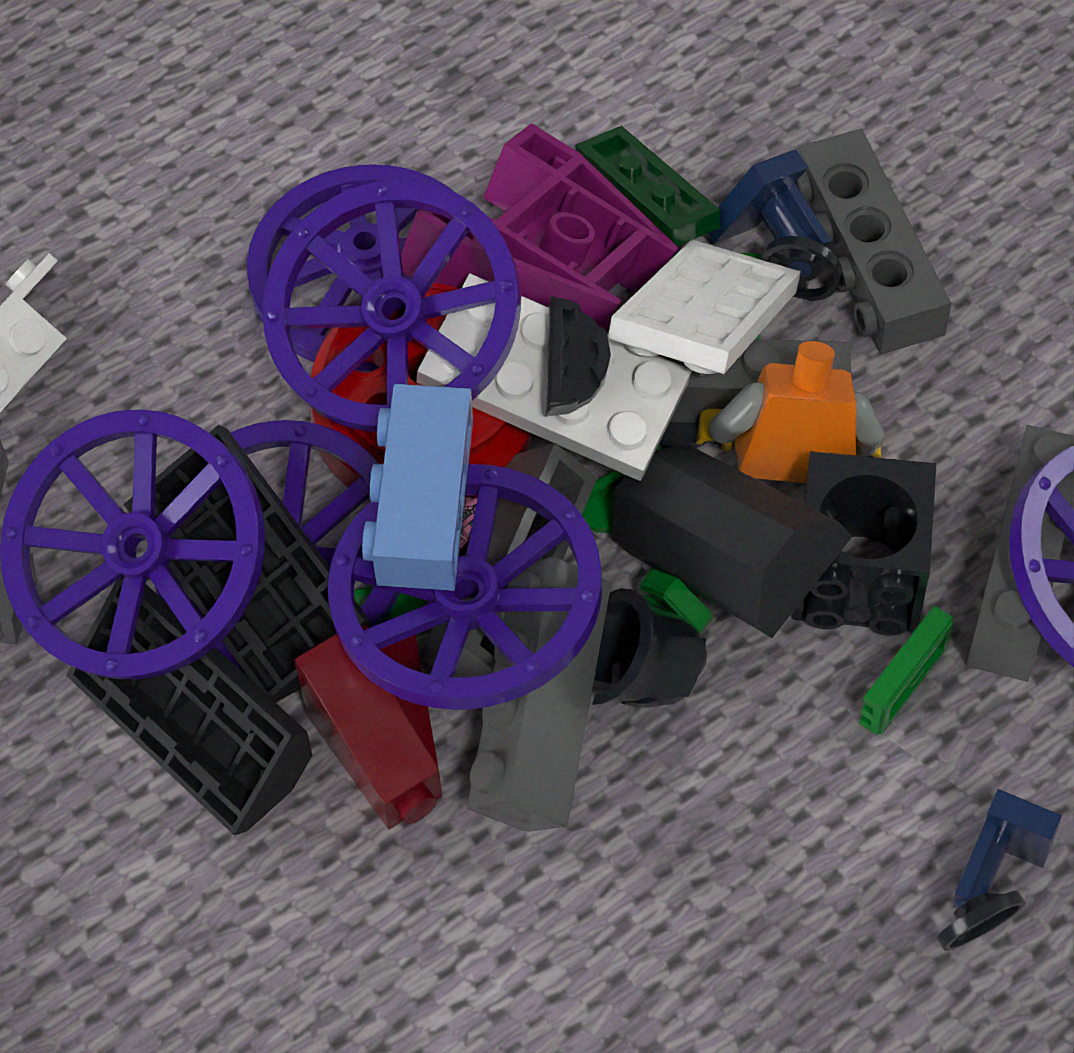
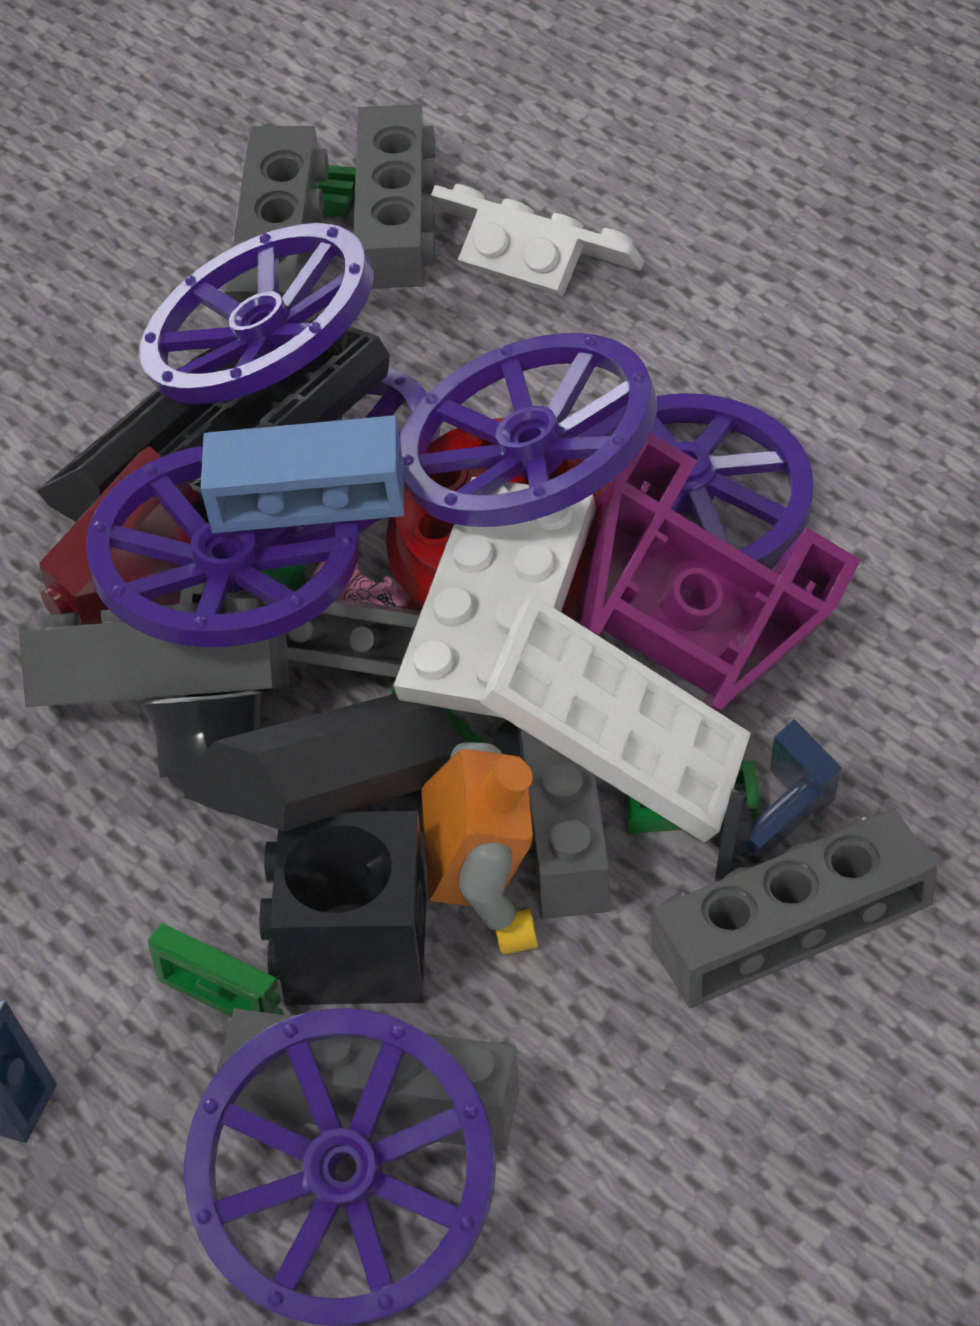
camera: 85 degrees right, 10 degrees down
black tile [546,296,611,417] -> none
dark green plate [575,125,720,247] -> none

